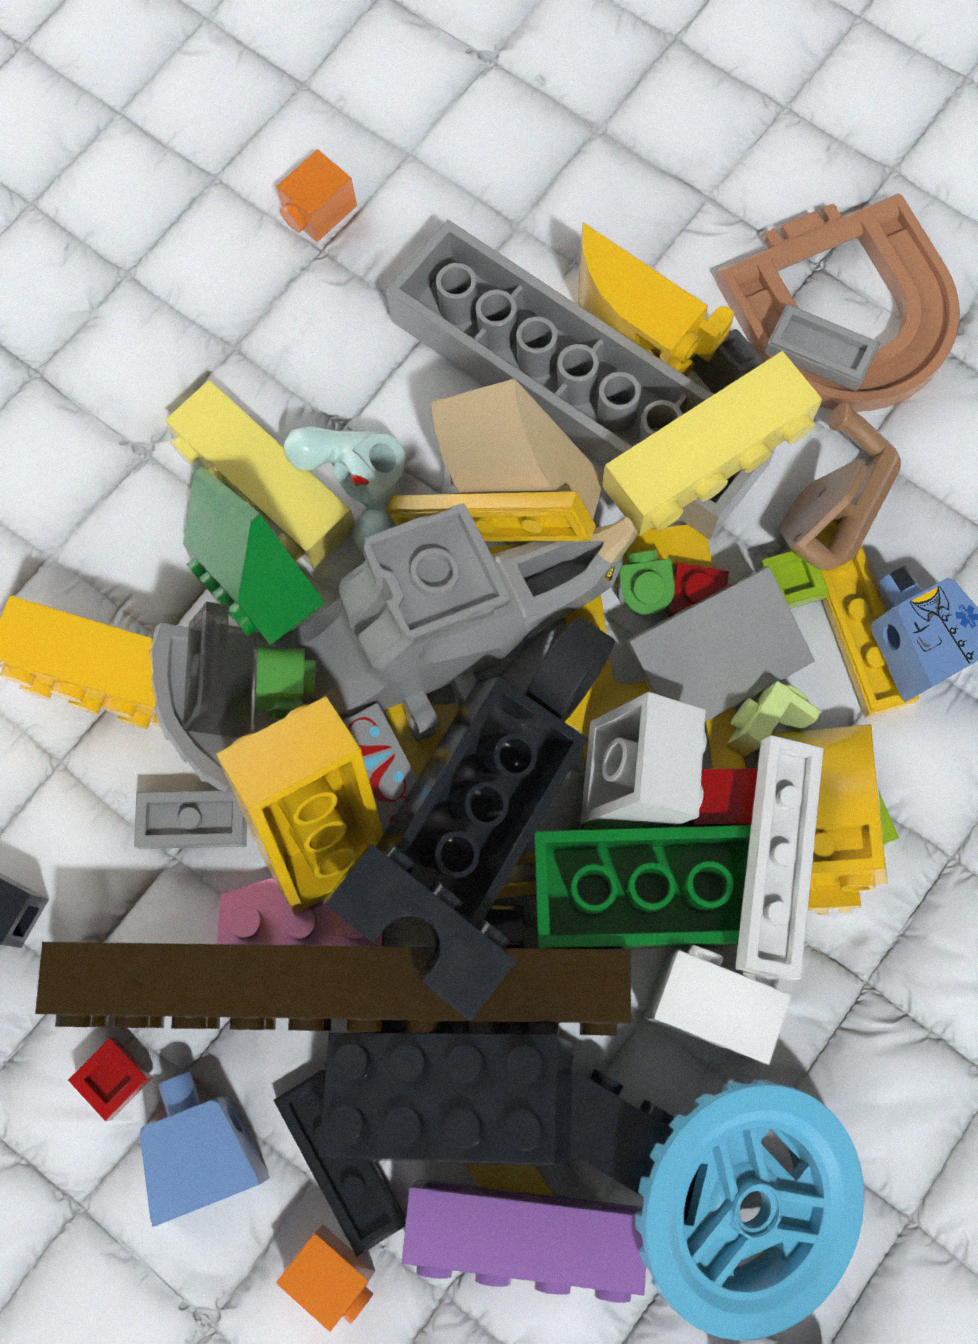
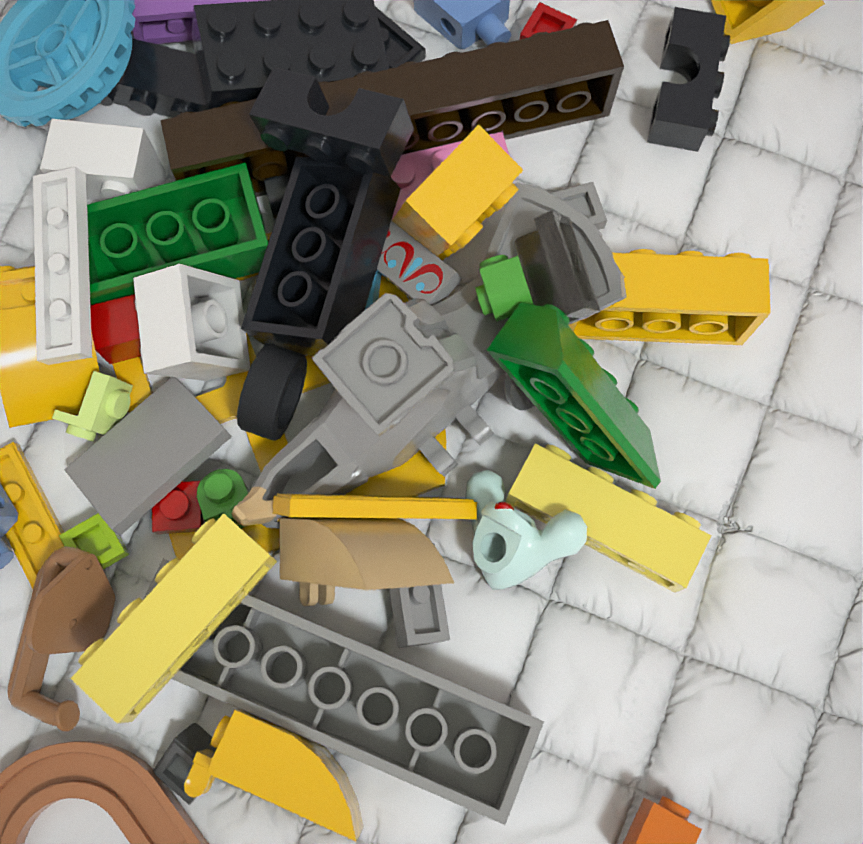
camera: 160 degrees right, 0 degrees up
light grey tile [764,304,880,392] -> none

